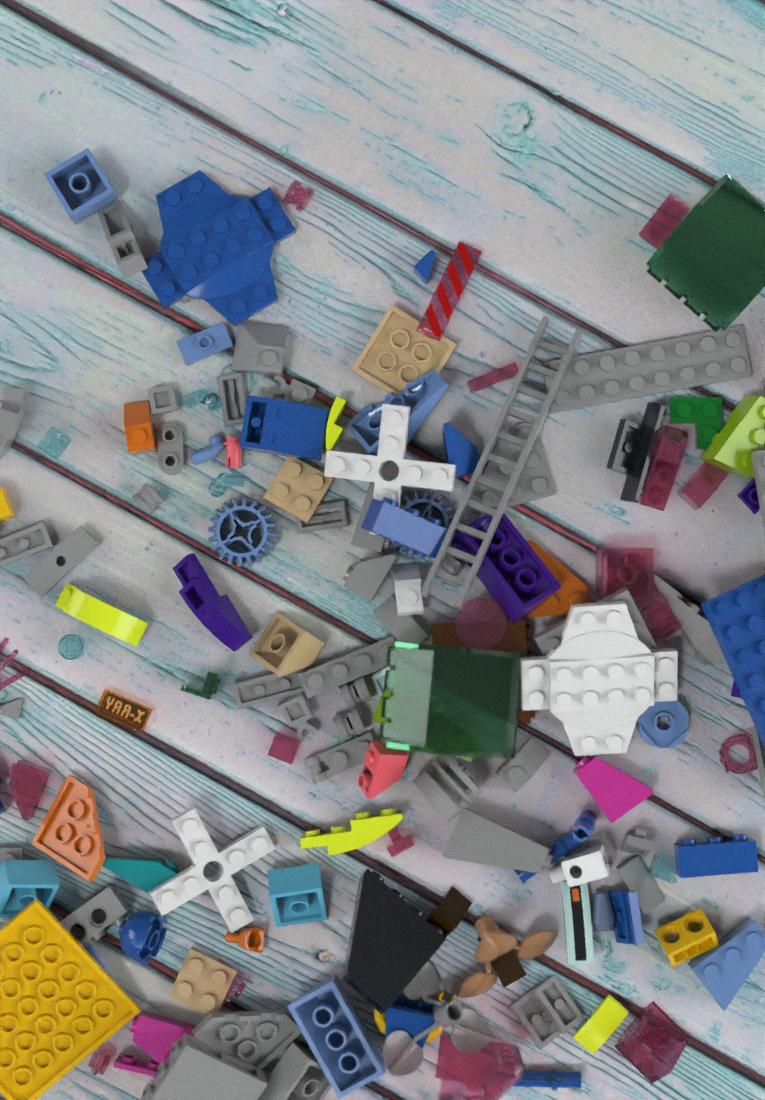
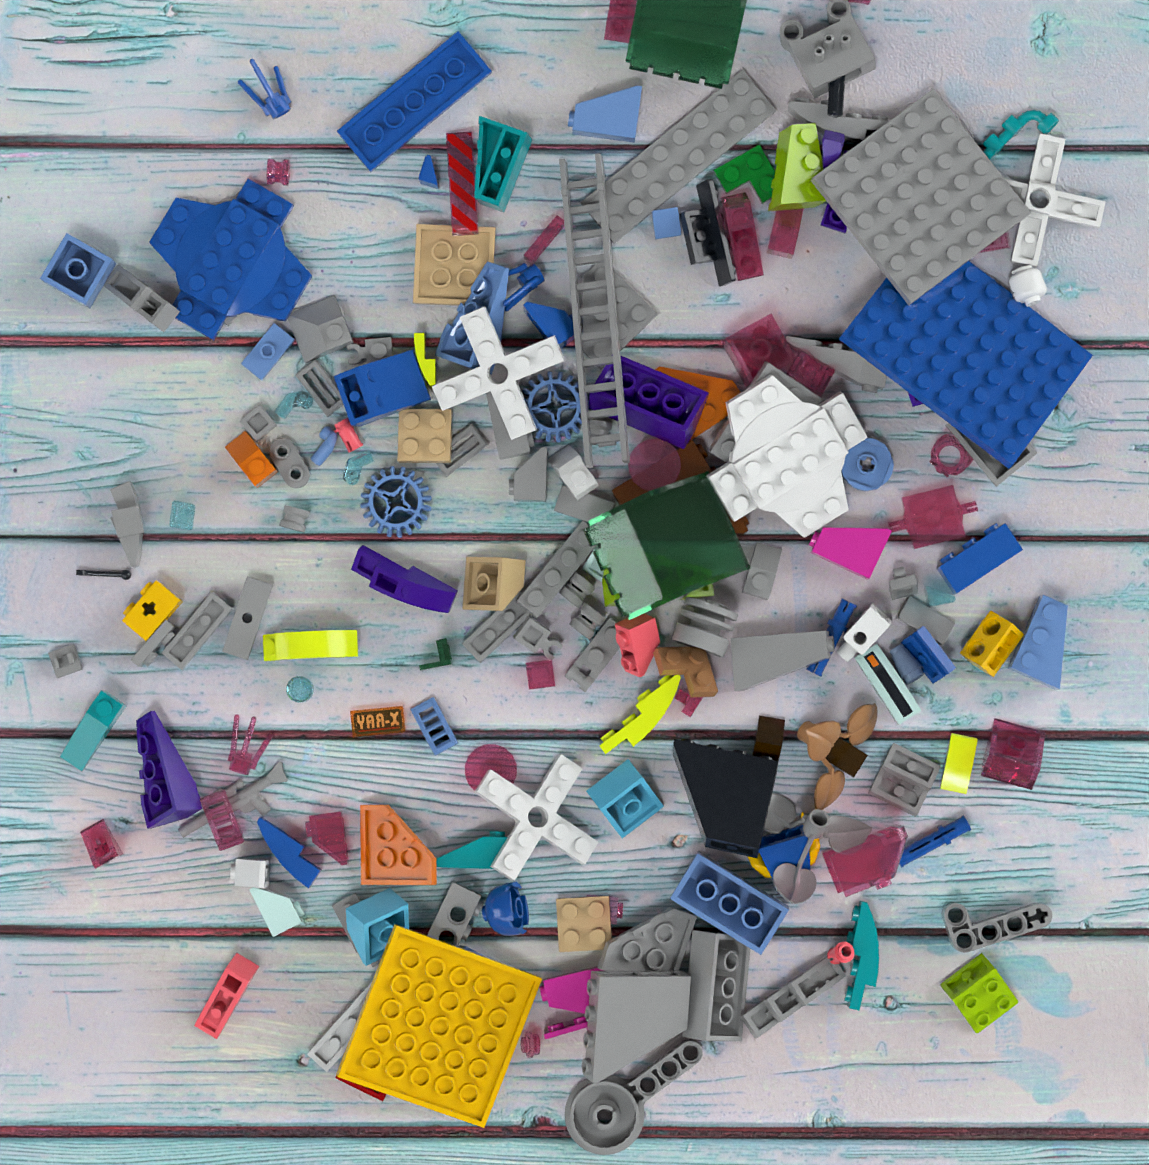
camera: 25 degrees left, 0 degrees up
orange piece [225,926,264,953] -> none
brick [361,497,448,558] -> none
blue pin [572,810,596,842] -> none
none -> blue plant [238,59,291,119]
none -> blue plate [337,31,492,173]
none -> medium blue slope [410,697,458,756]
none -> clear pink tile [465,744,517,791]
none -> teal wedge [474,116,532,213]
none -> blue plant [503,263,545,312]
none -> medium blue slope [568,86,642,143]
none -> medium blue slope [651,207,681,240]
none -> medium nougat plate [653,646,718,698]
none -> clear pink plate [888,485,978,549]

